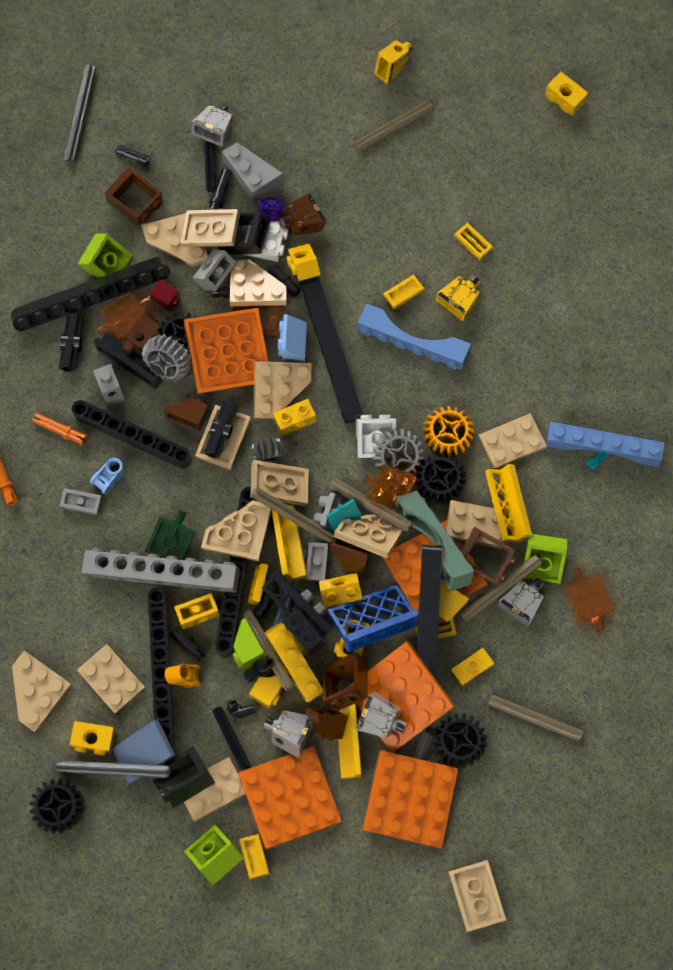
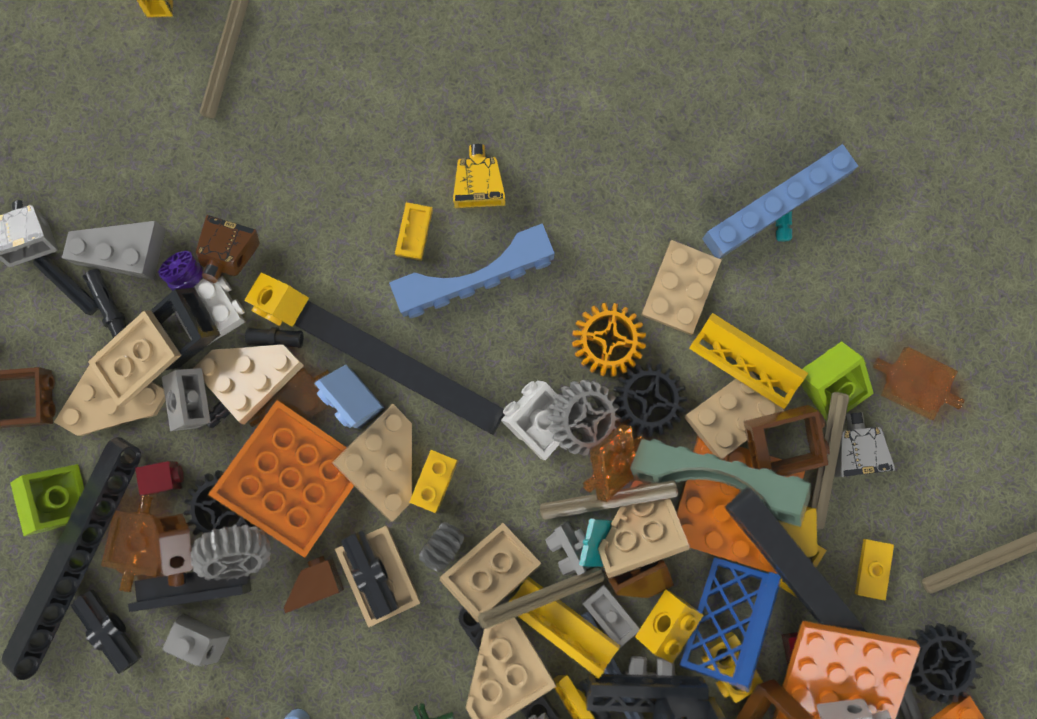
camera: 45 degrees left, 10 degrees up
black beam [71,400,192,469] -> none
yellow tile [454,223,493,261] -> none

